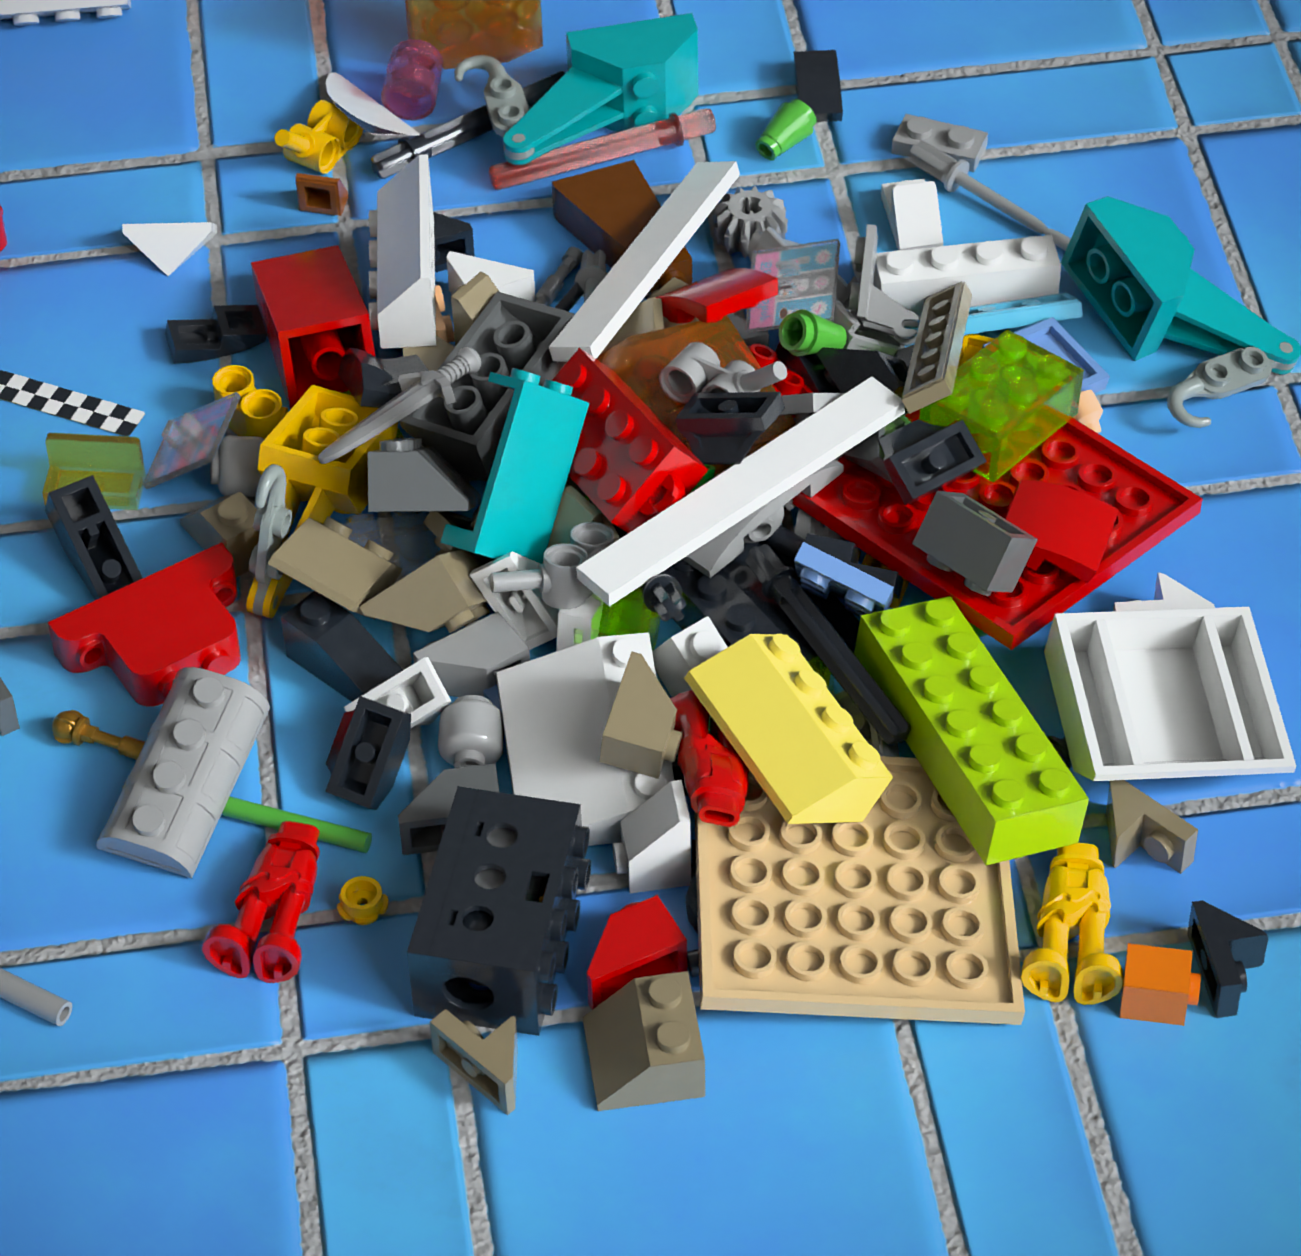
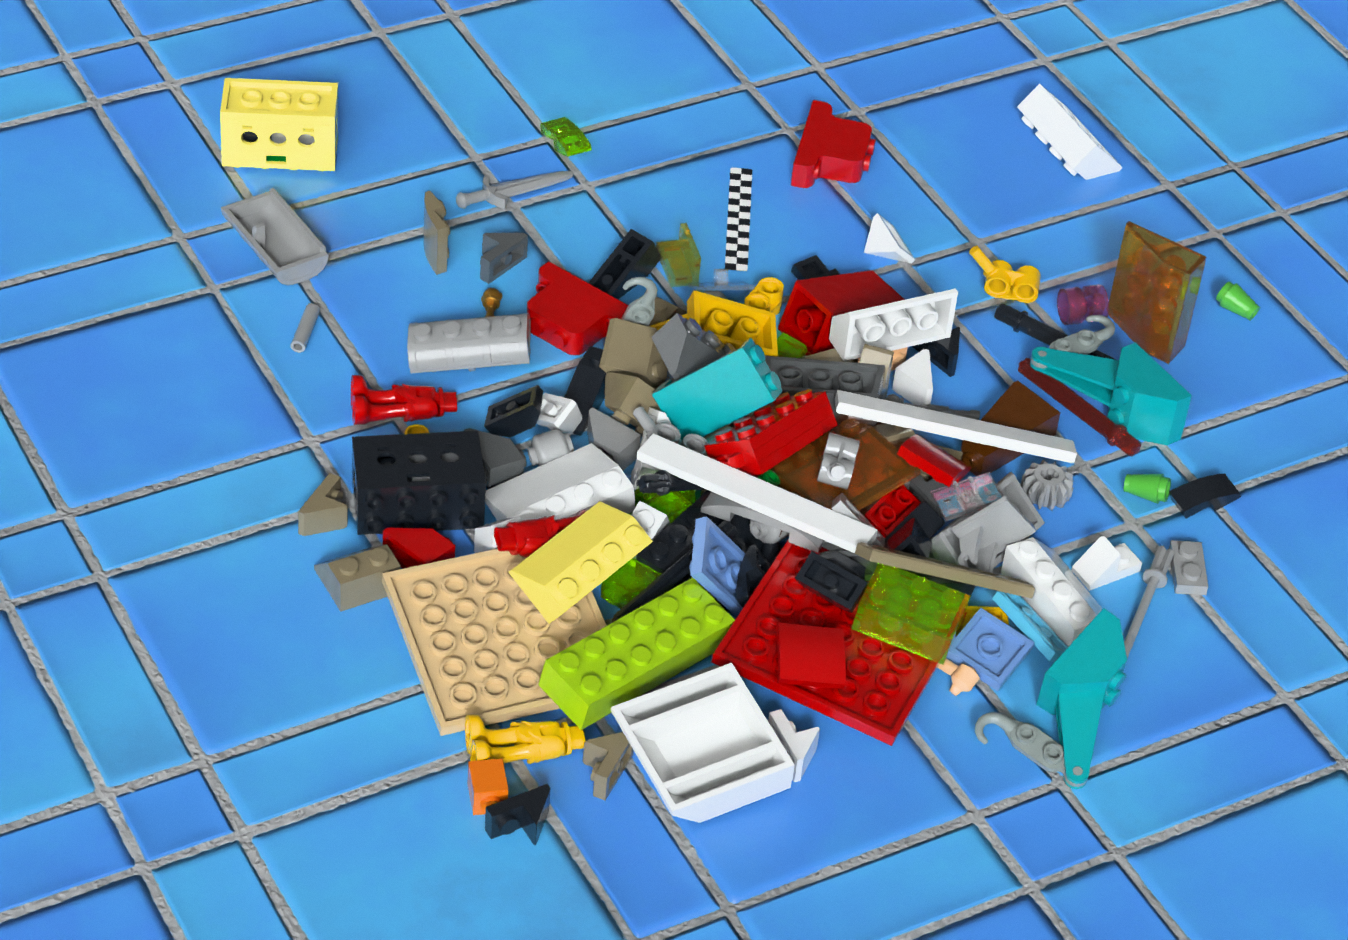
camera: 65 degrees right, 5 degrees down
bright green bar [222,796,372,853] -> none
dark orange slope [295,173,348,216] -> none
light grey sword [318,347,481,464] -> none
white sticker [325,72,420,135] -> none
black slope [338,348,429,408] -> none
dark tan slope [599,651,682,779] -> none
black slope [675,392,785,465] -> none
bright green cone [779,309,847,356] -> none
dark grey brick [912,491,1038,596] -> none

